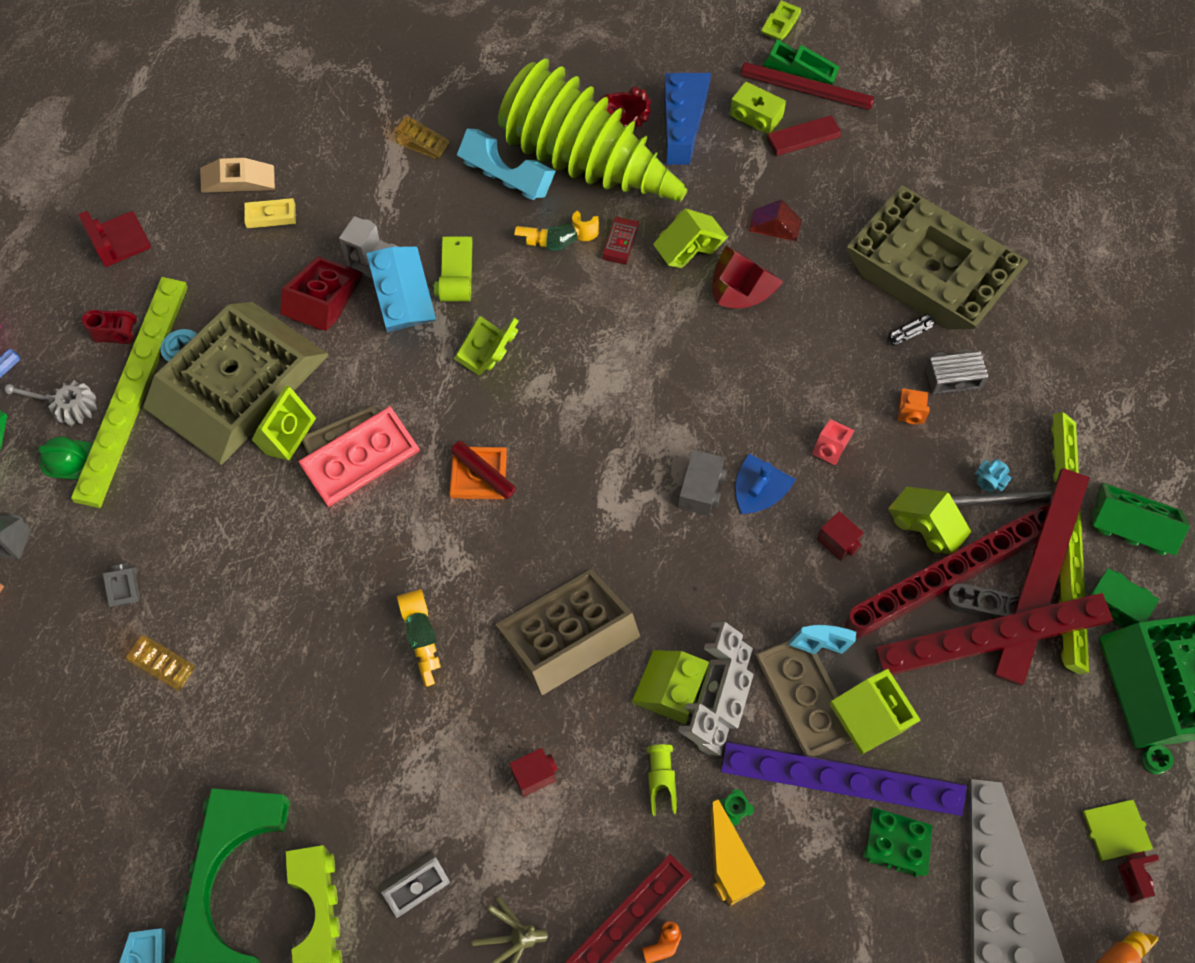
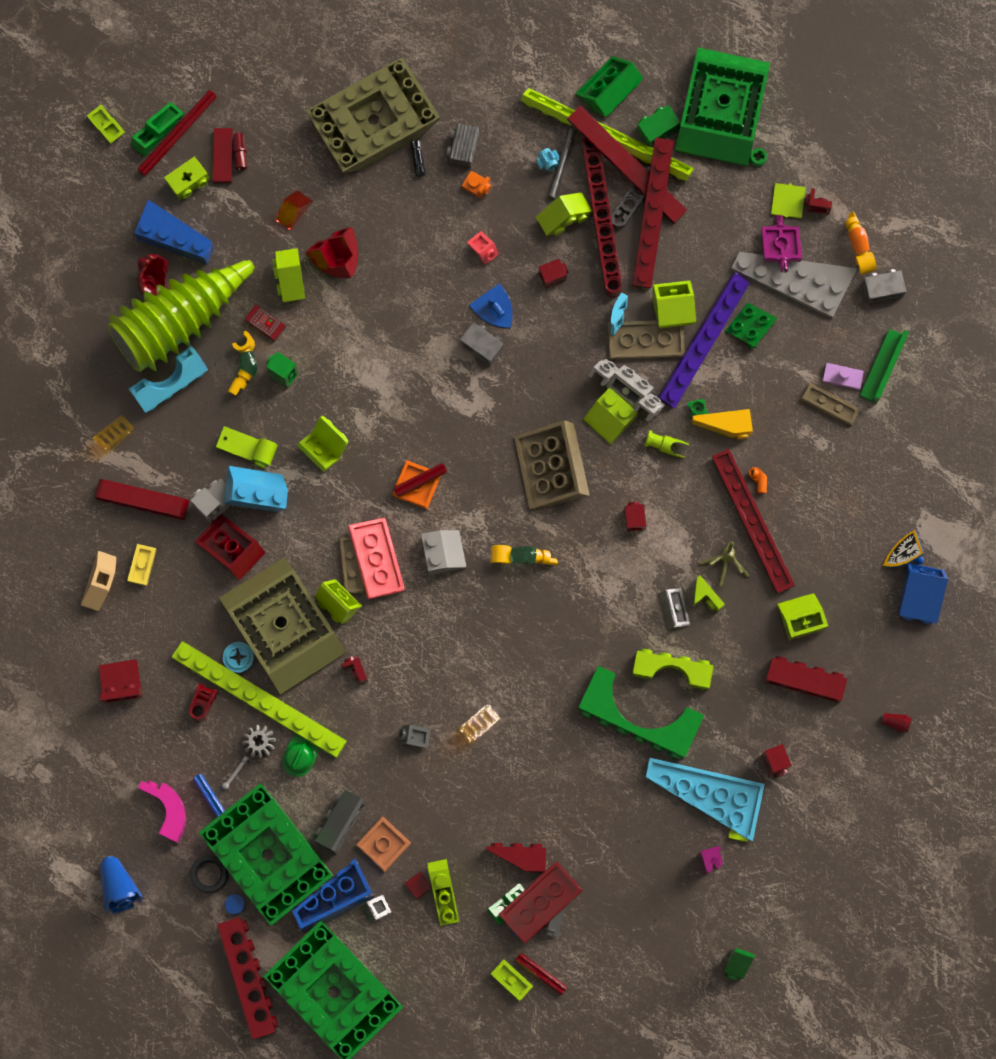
camera: 70 degrees left, 15 degrees up
none -> dark red beam [94,479,190,520]
none -> dark red axle [232,132,247,170]
none -> green brick [266,351,299,388]
none -> dark red bracket [341,656,368,684]
none -> light grey slope [421,530,467,575]
none -> lime slope [693,575,725,612]
none -> magenta plate [761,215,802,273]

